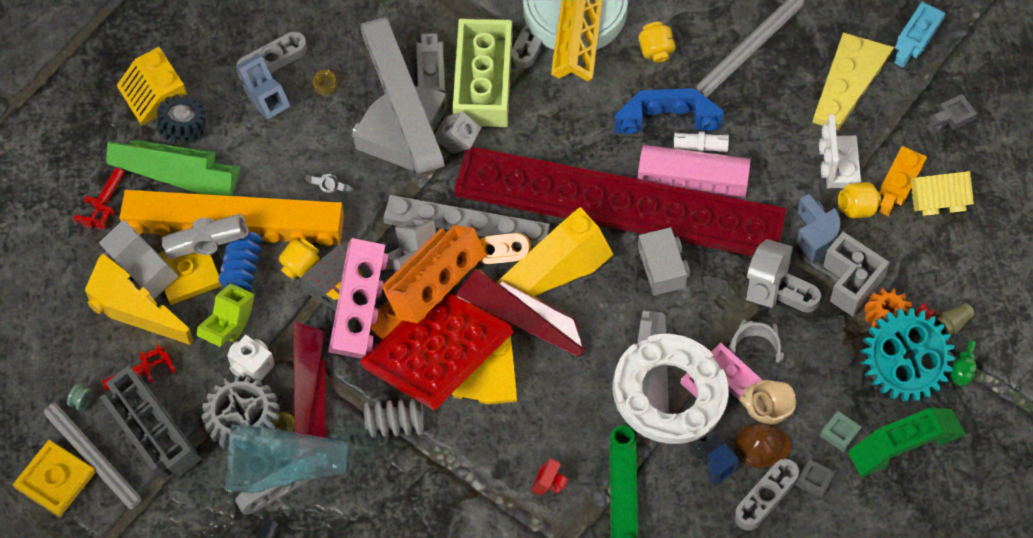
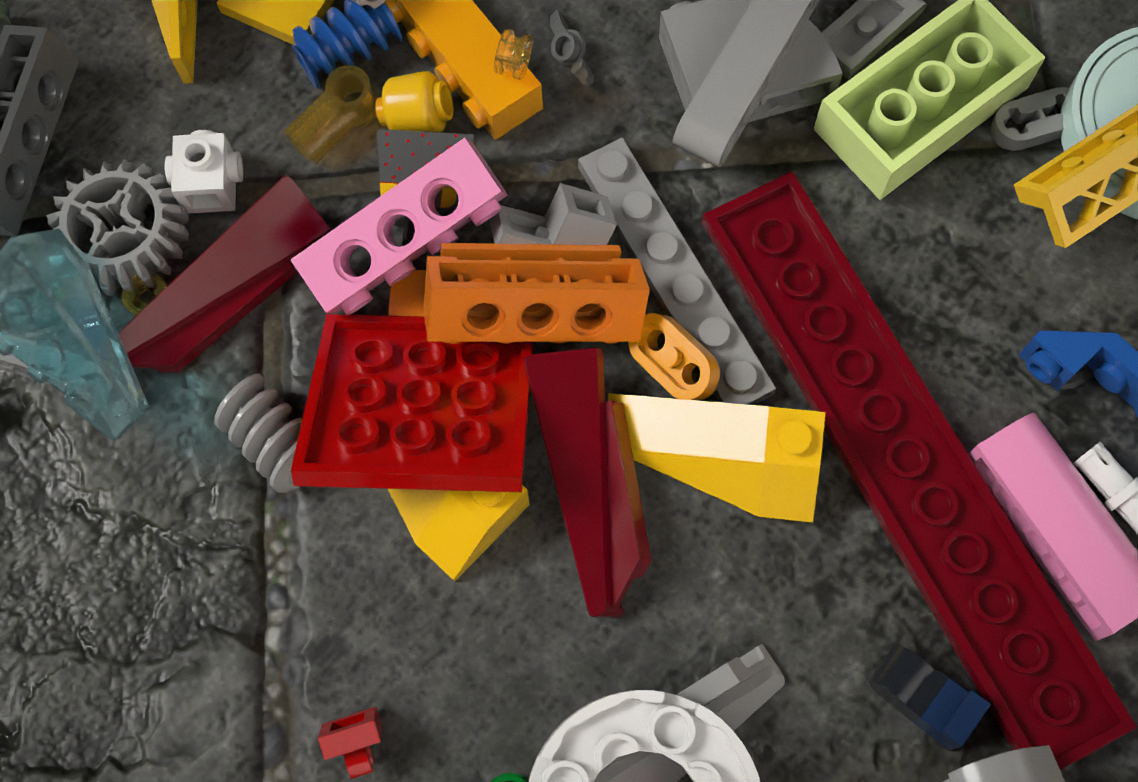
camera: 50 degrees right, 10 degrees up
red piece [101,343,176,391] -> none
lime brick [196,283,254,347] -> none
light grey brick [434,111,482,154] -> none
light grey brick [638,228,690,296] -> none
none -> clear yellow piece [283,65,377,165]
none -> clear yellow bush [494,28,533,80]
none -> leg [869,644,991,751]

